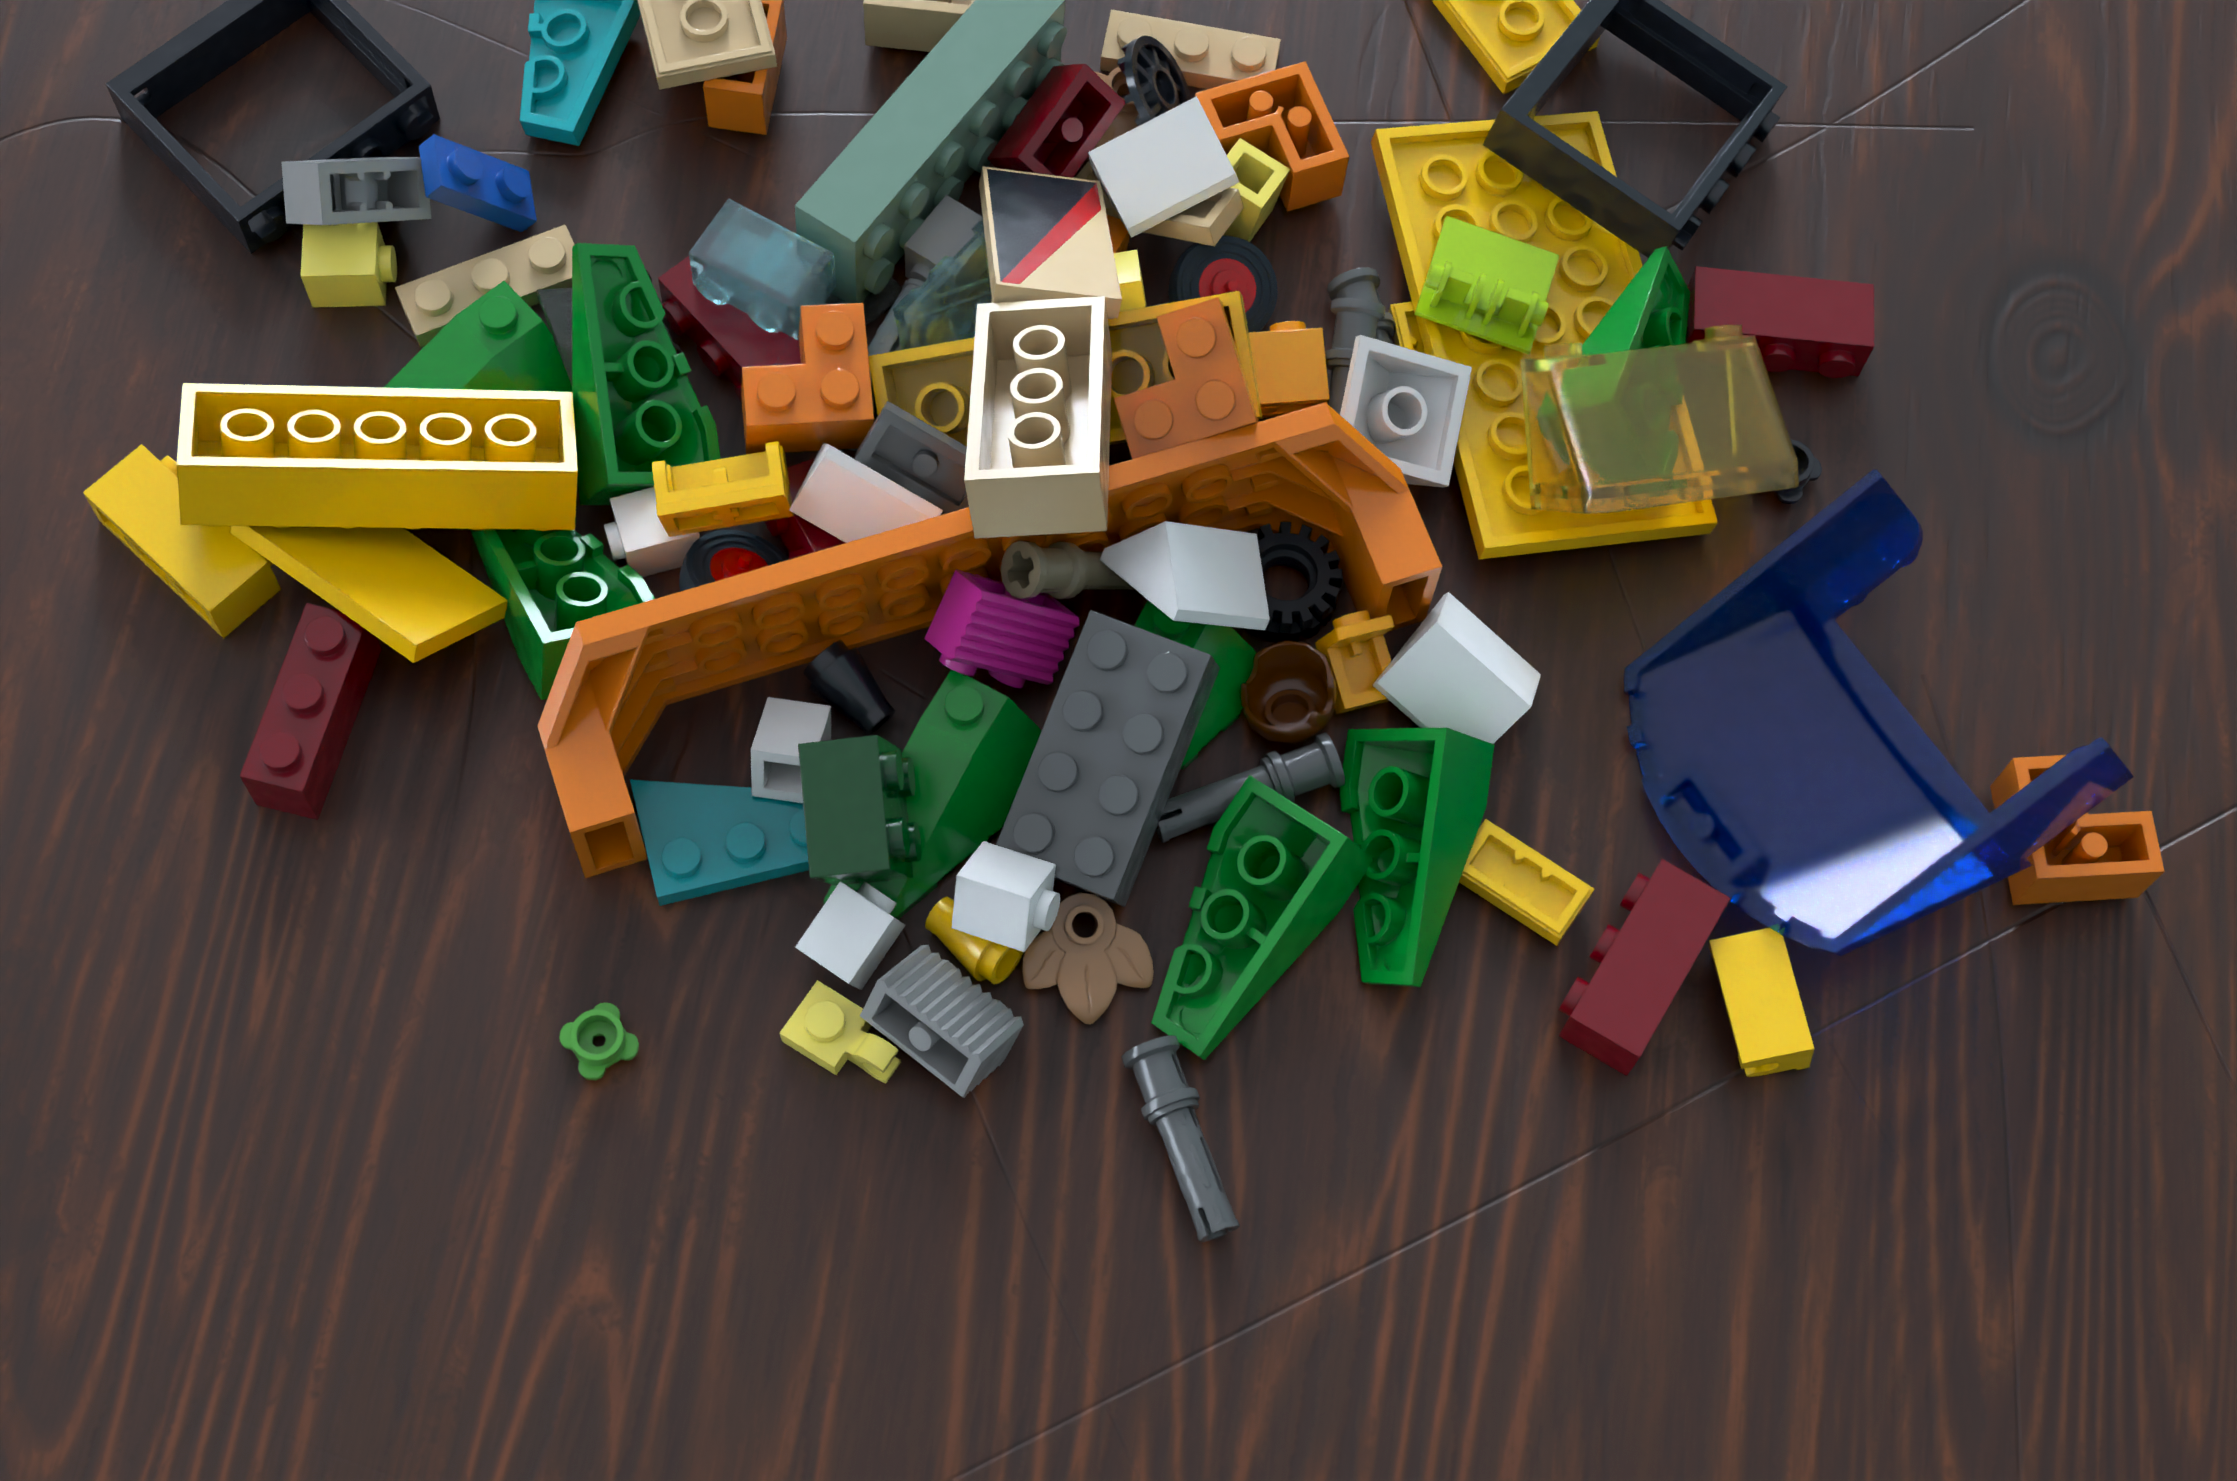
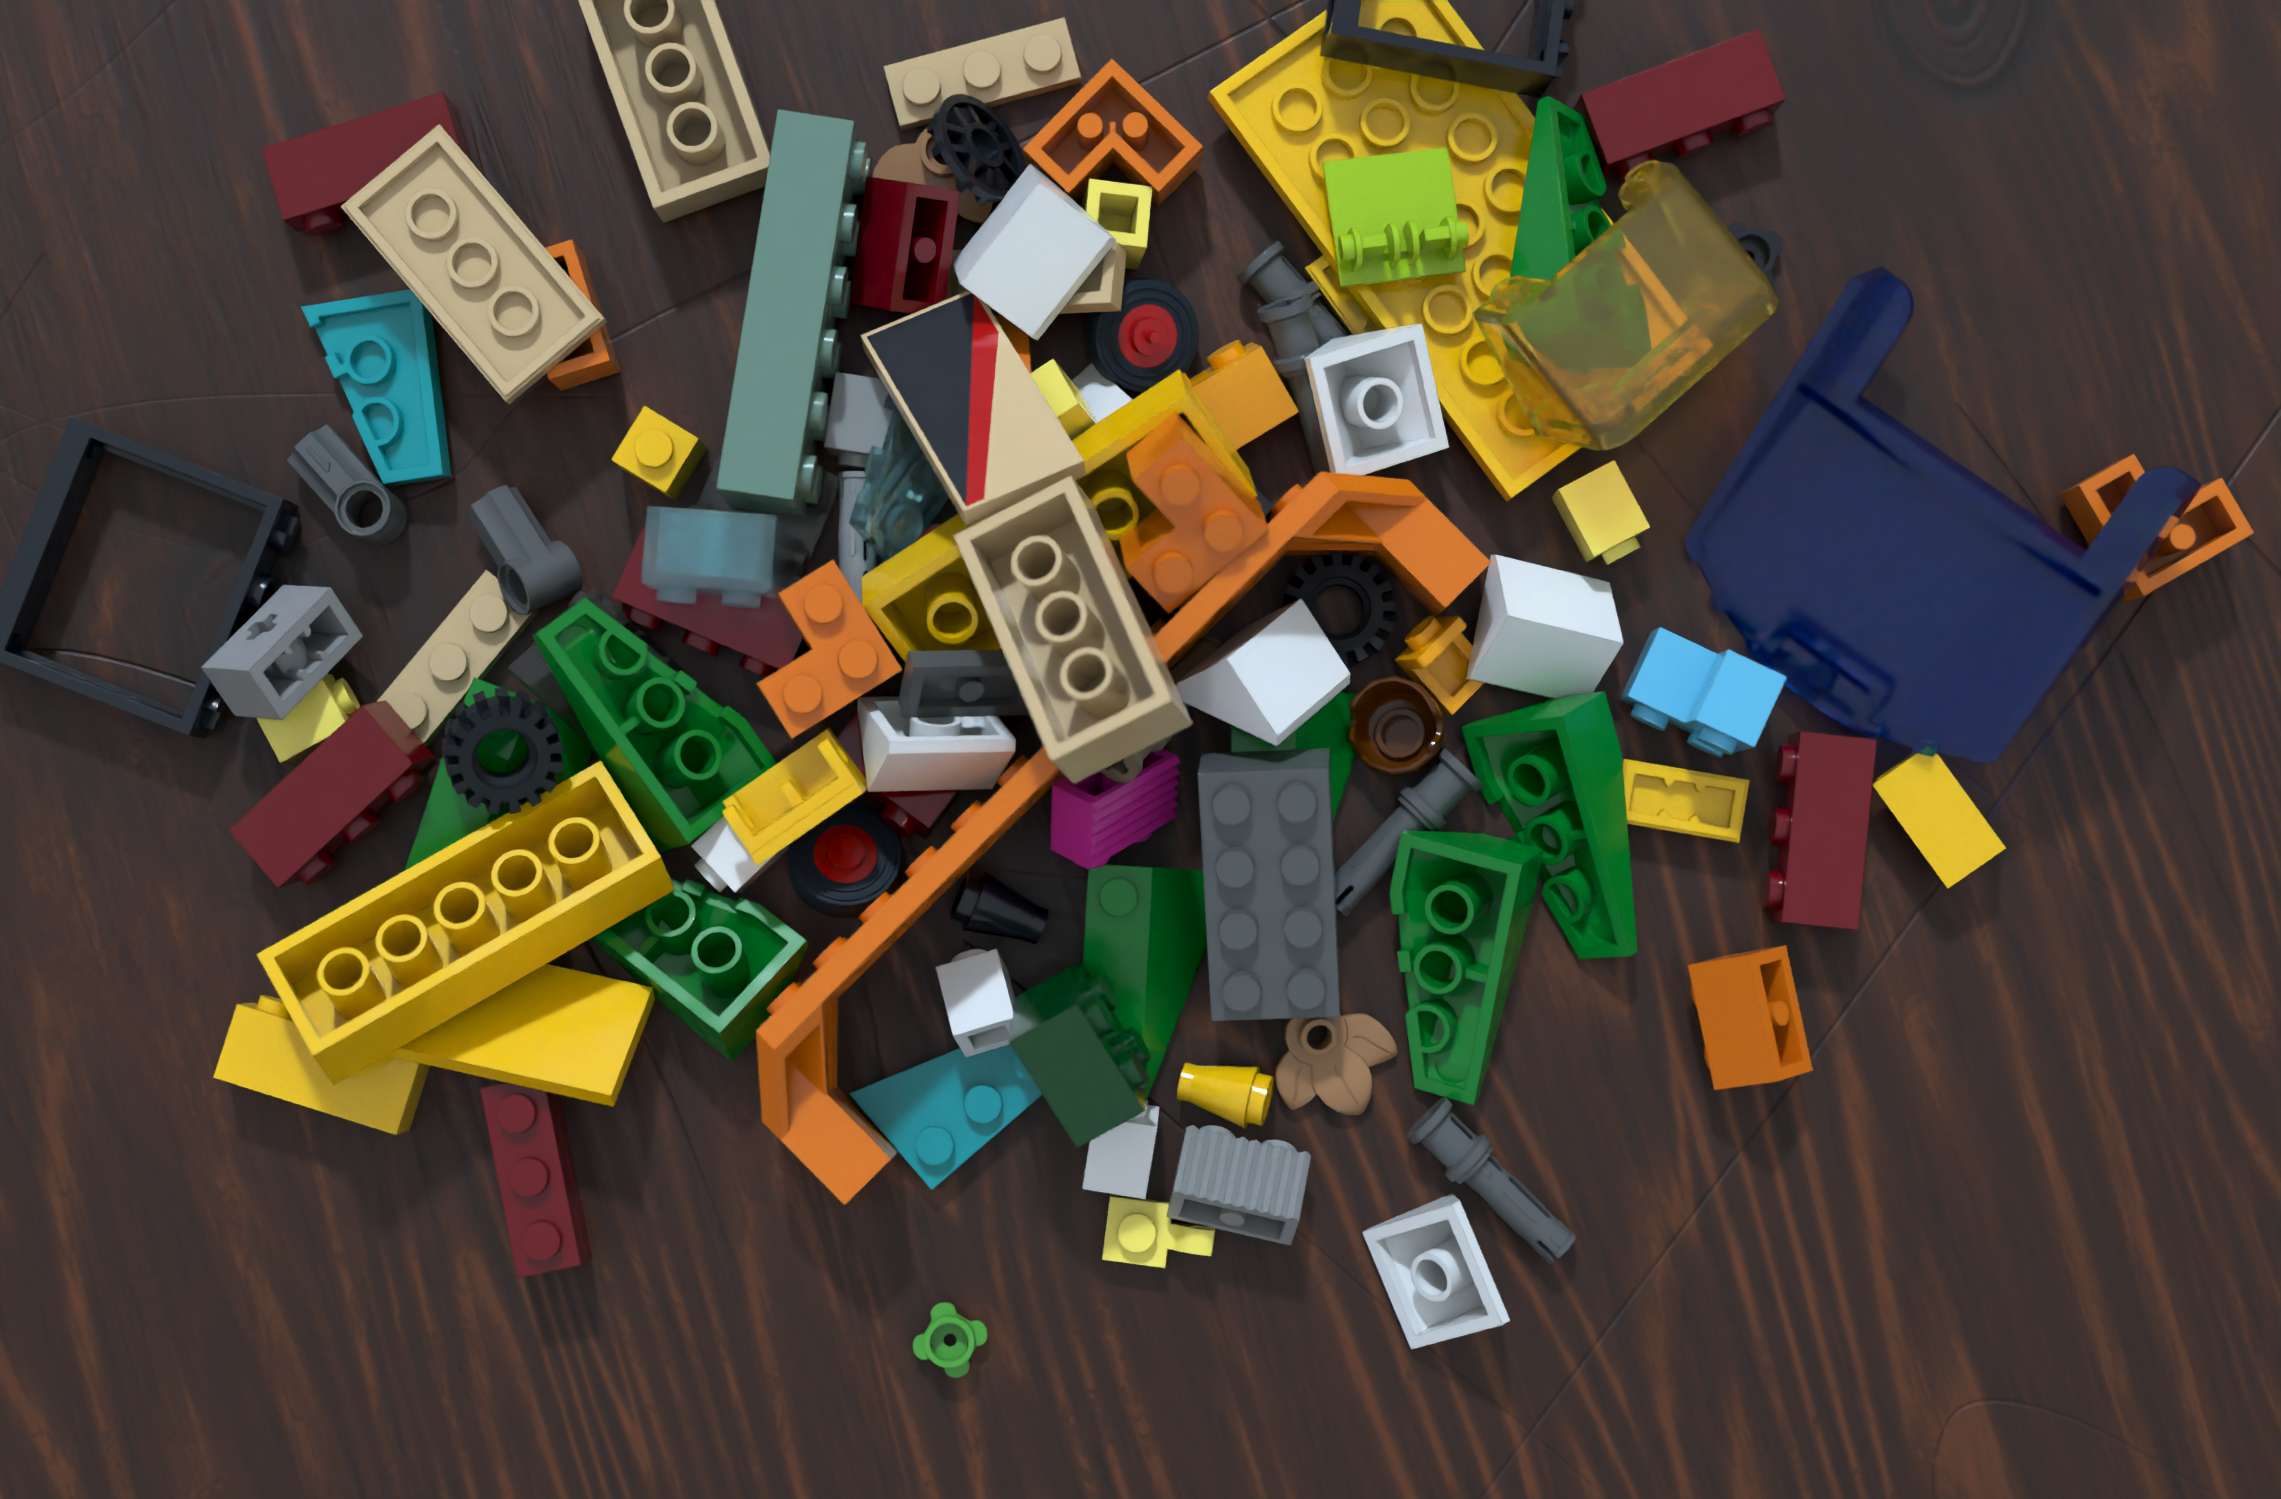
camera: 20 degrees left, 20 degrees up
blue plate [419,134,537,232] -> none
white brick [952,841,1060,952] -> none
none -> dark red brick [229,700,435,888]
none -> dark grey piece [287,424,408,545]
none -> black tyre [442,688,564,814]
none -> dark grey piece [466,484,583,616]
none -> yellow brick [611,406,708,501]
none -> white slope [1362,1193,1510,1349]
none -> light yellow brick [1551,460,1650,565]
none -> medium azure brick [1619,627,1787,758]
none -> orange brick [1688,945,1813,1090]

